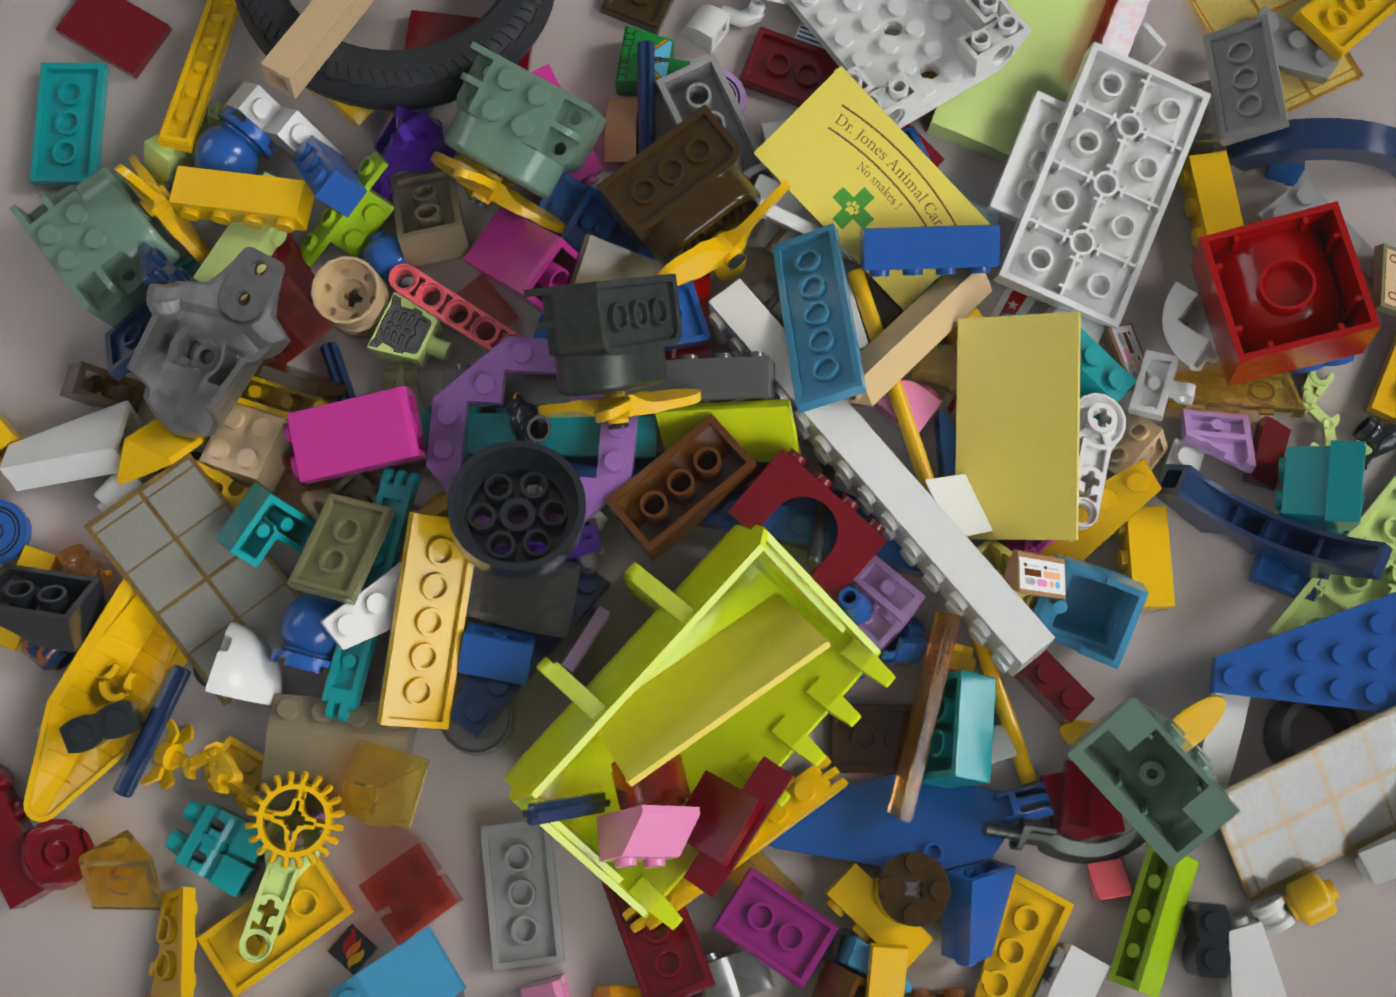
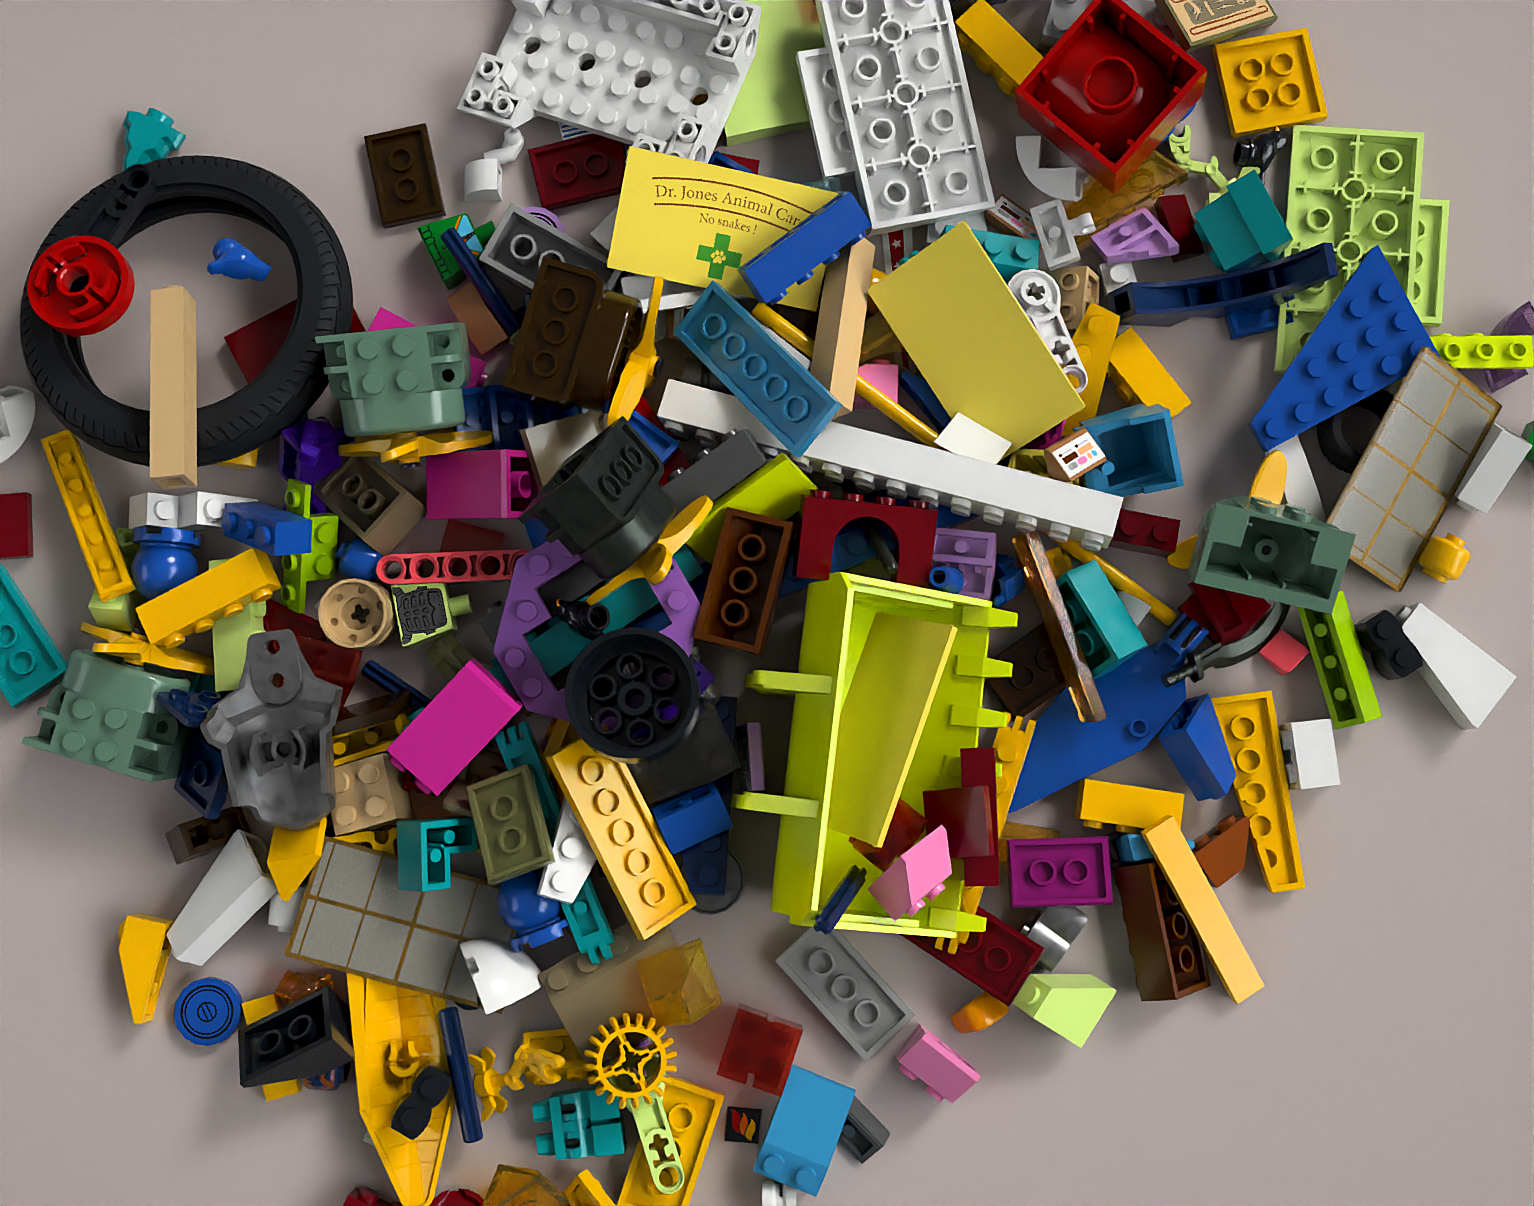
camera: 30 degrees left, 5 degrees up
dark brown brick [873,852,952,927] -> none
white wheel [1249,894,1296,936] -> none

